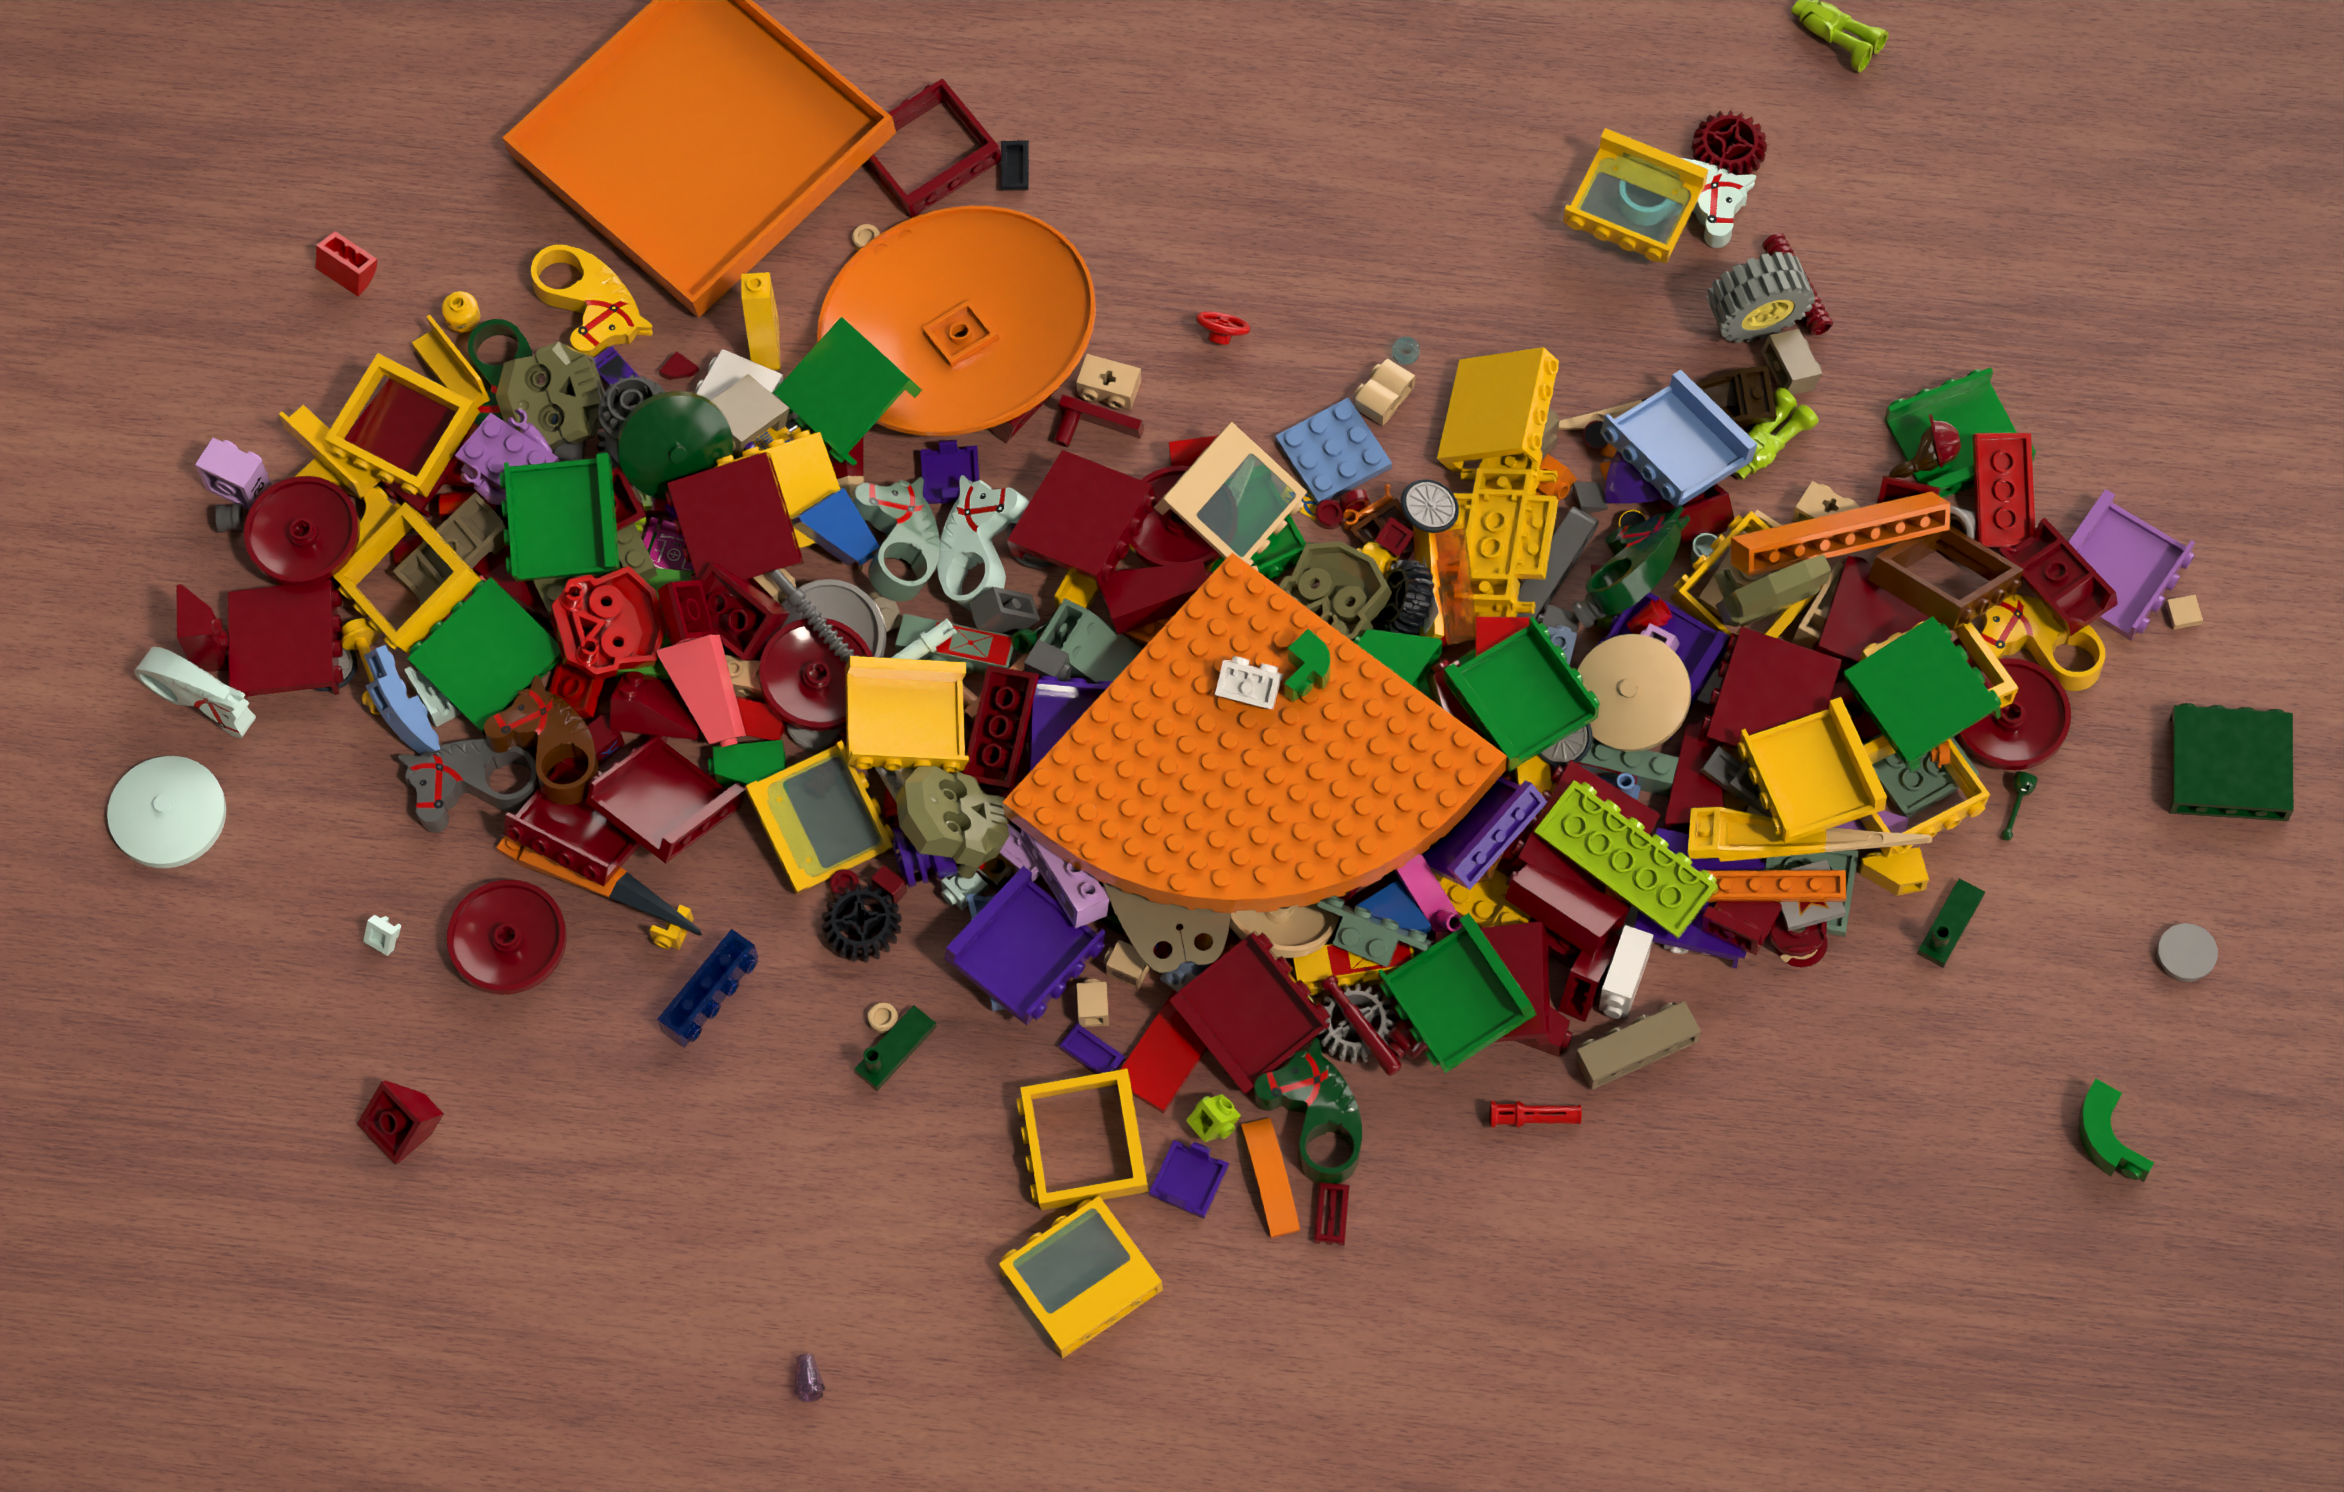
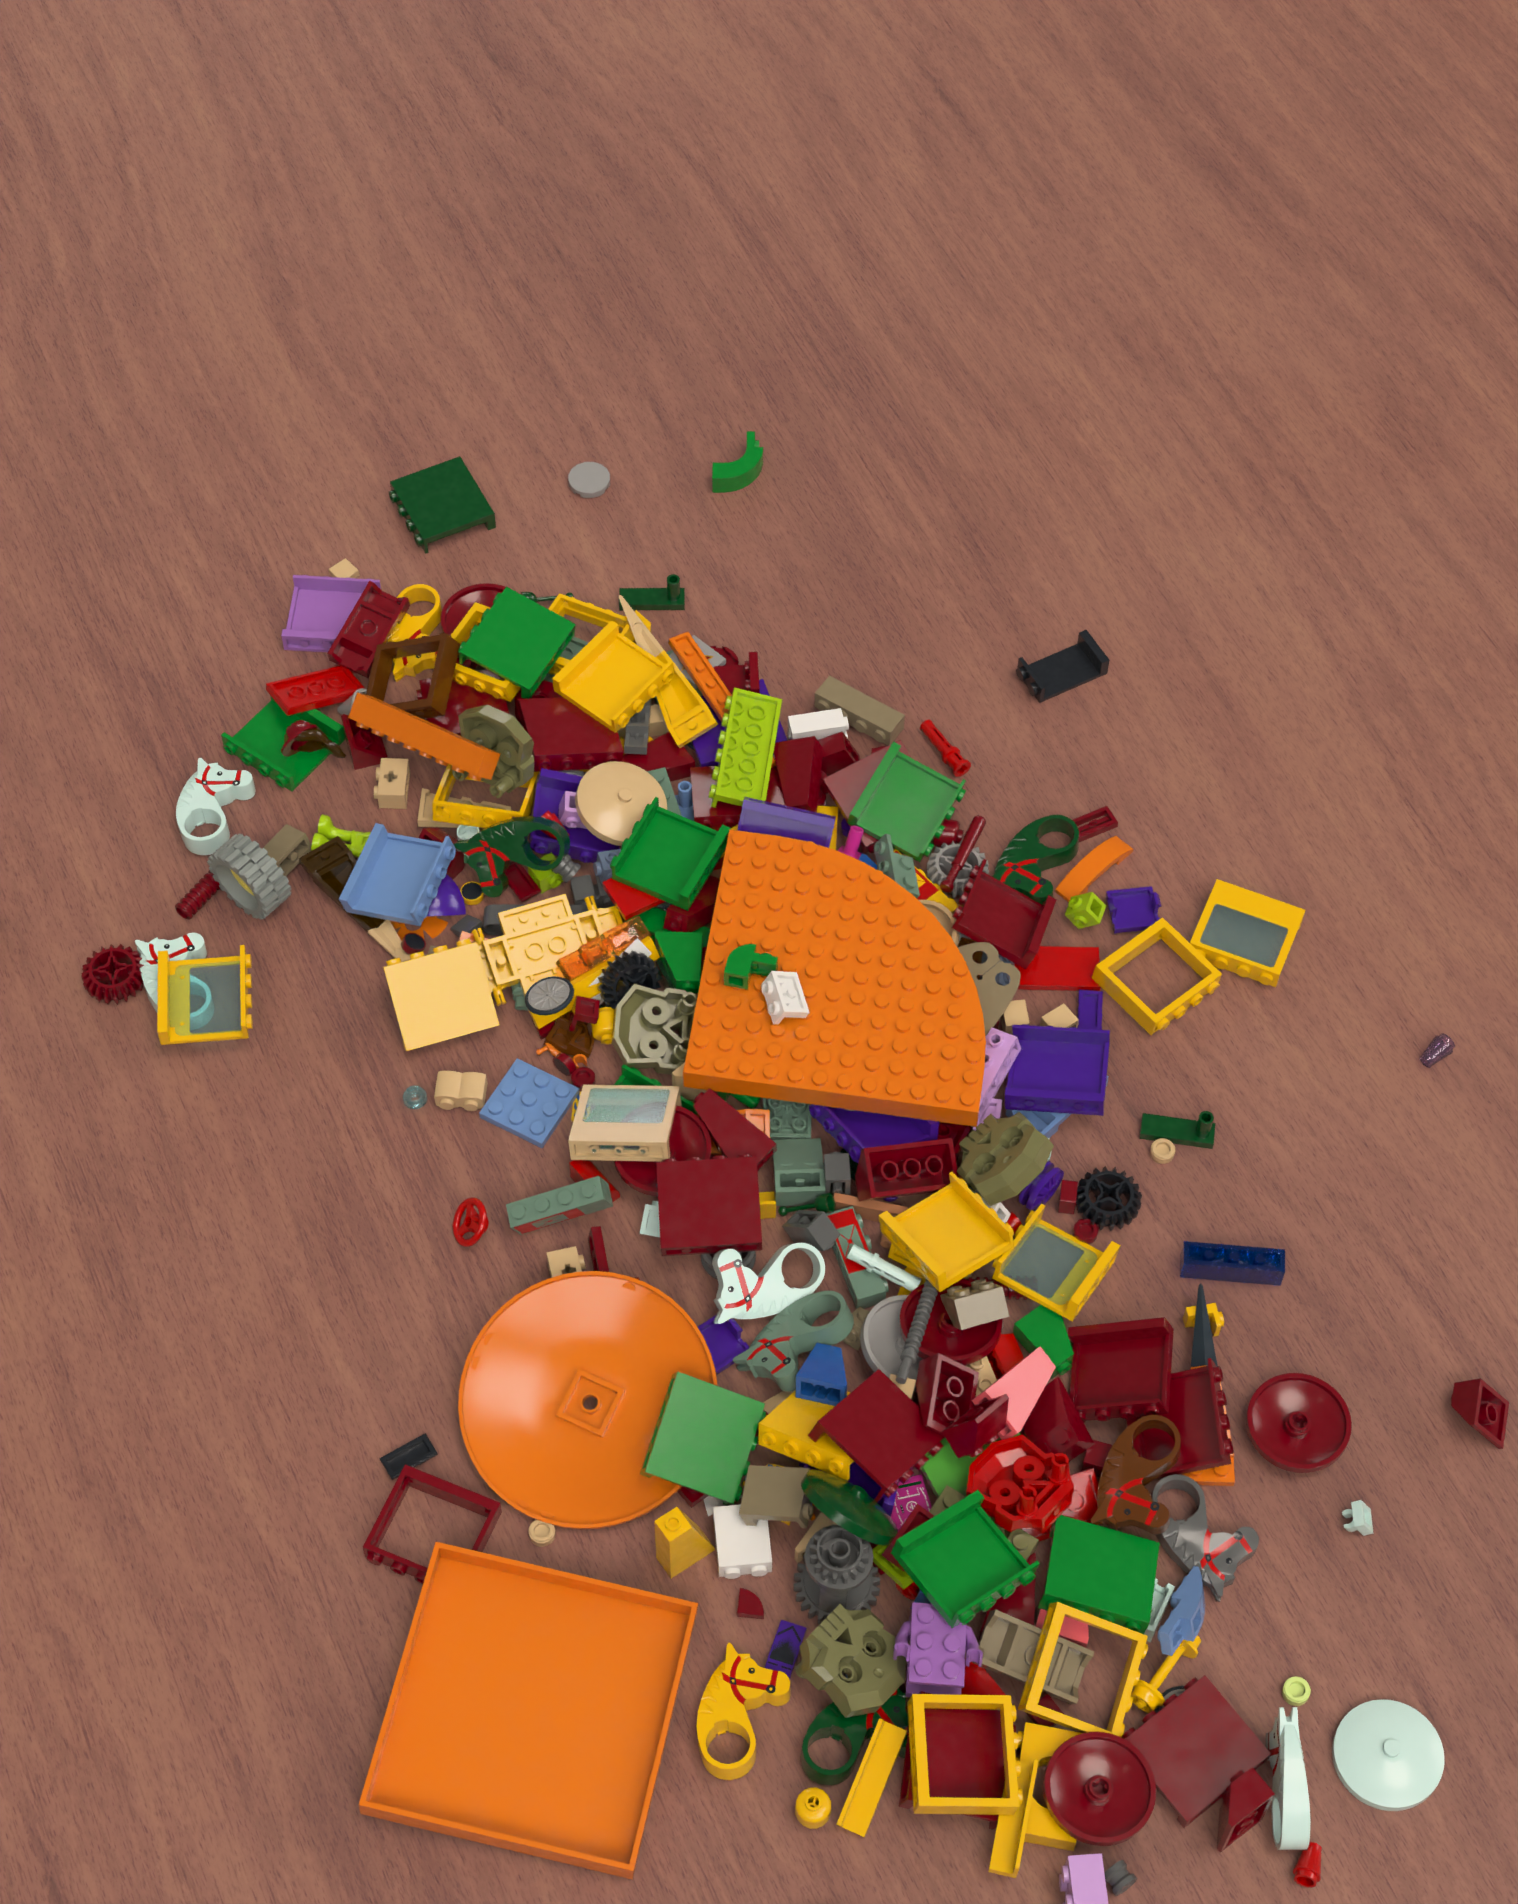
camera: 125 degrees left, 10 degrees down
none -> light aqua animal [176,758,256,855]
none -> sand green brick [506,1176,613,1235]
none -> slope [940,1279,1009,1330]
none -> black panel [1016,630,1110,703]
none -> yellowish green tile [1282,1676,1311,1706]
none -> red cone [1293,1842,1322,1888]

